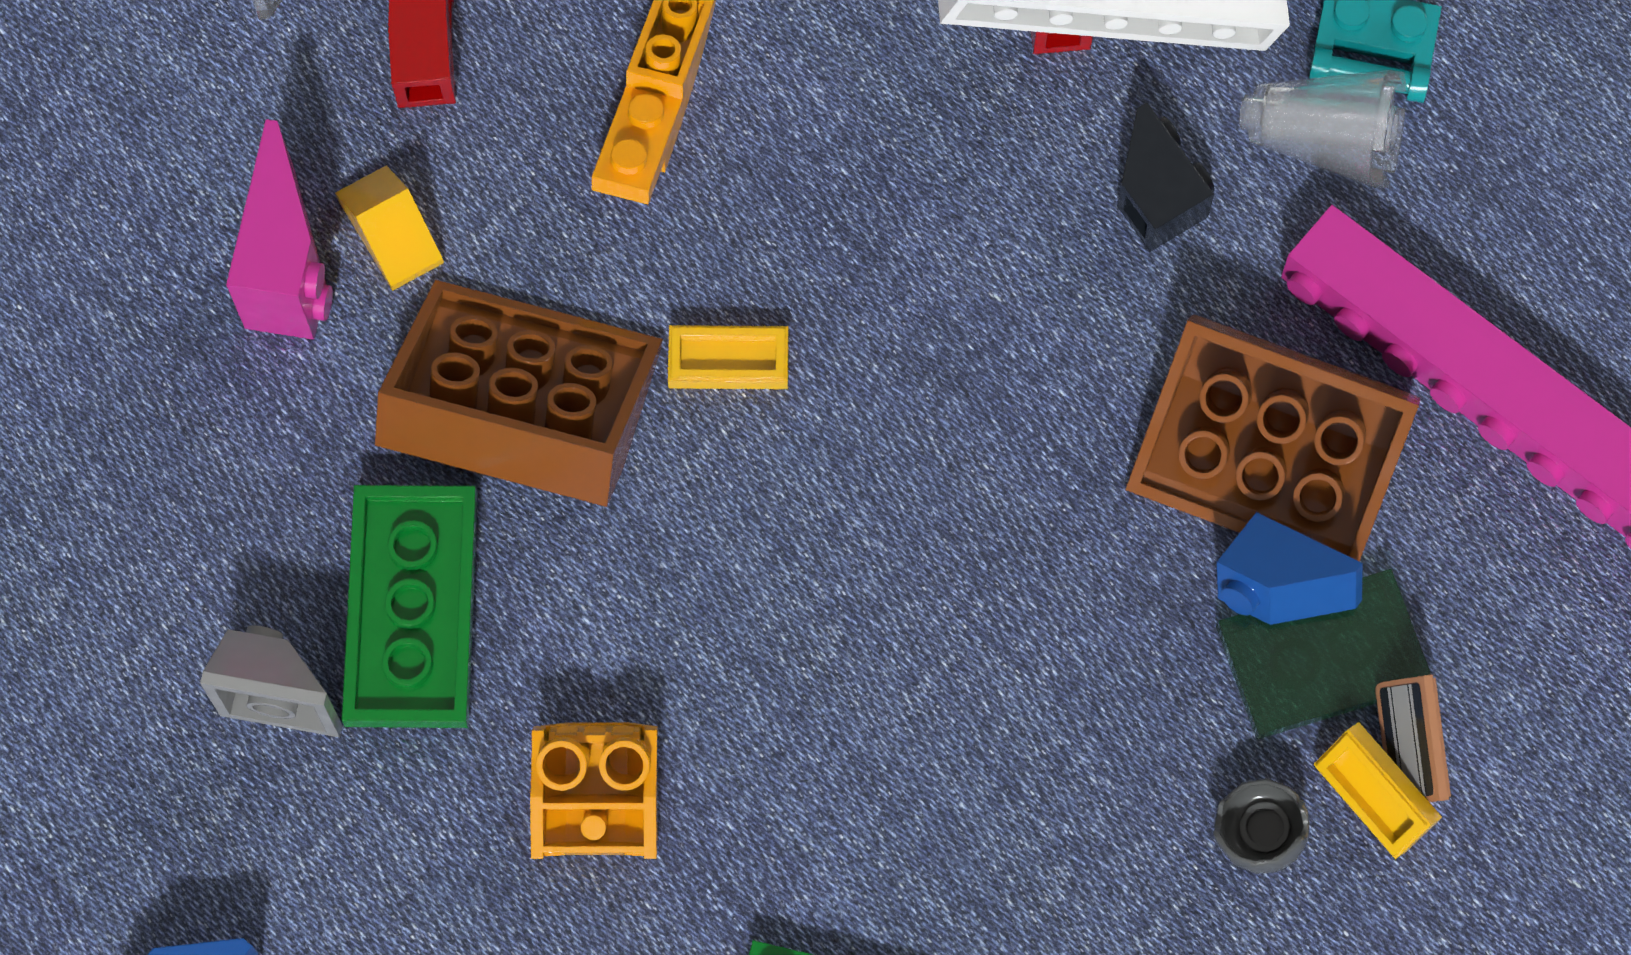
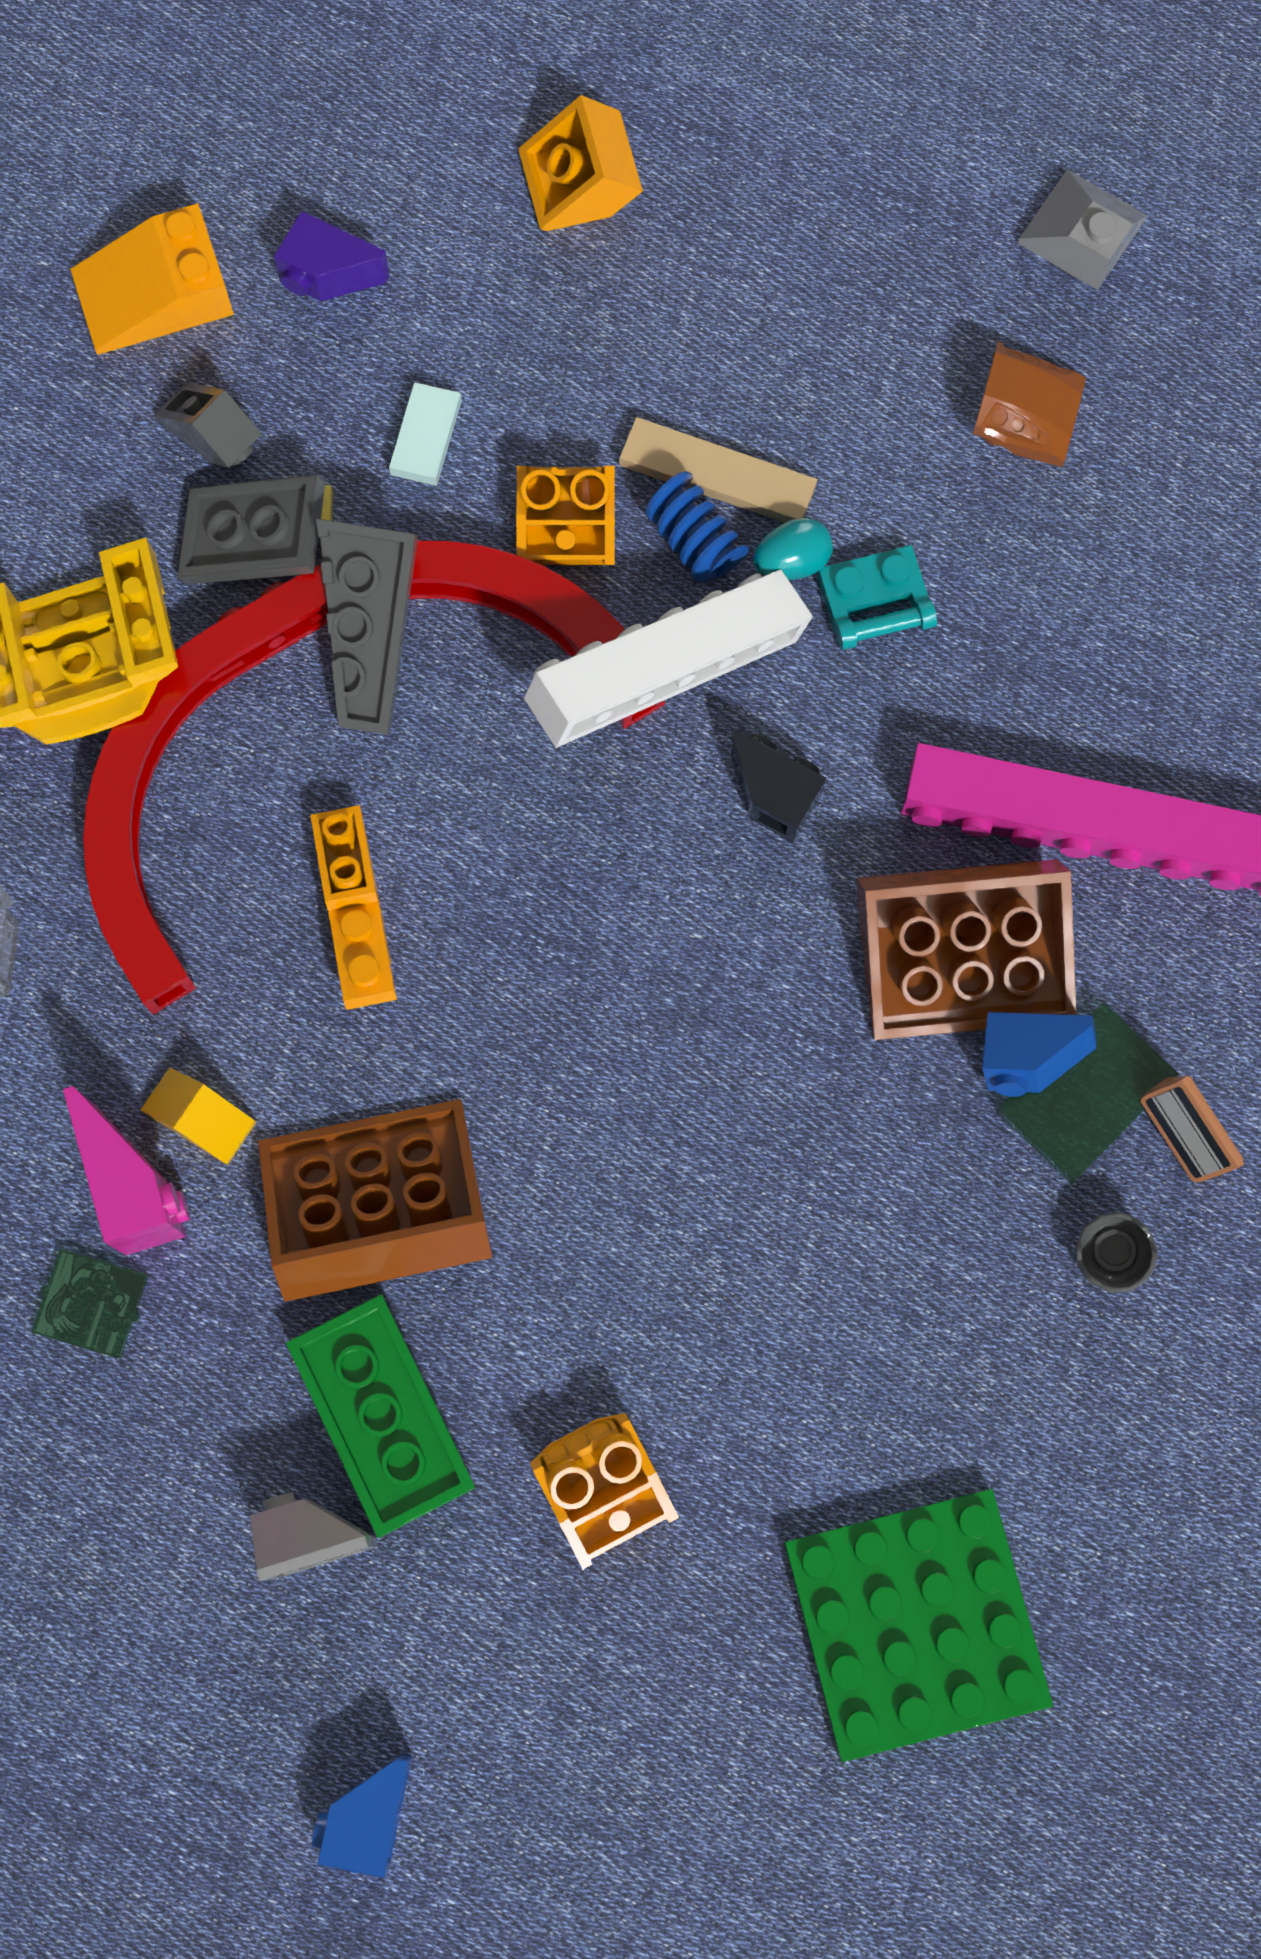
camera: 30 degrees left, 5 degrees up
yellow tile [668,325,789,389] -> none
clear cone [1239,70,1406,188] -> none
yellow tile [1313,722,1442,859] -> none
none -> clear green piece [31,1249,149,1359]

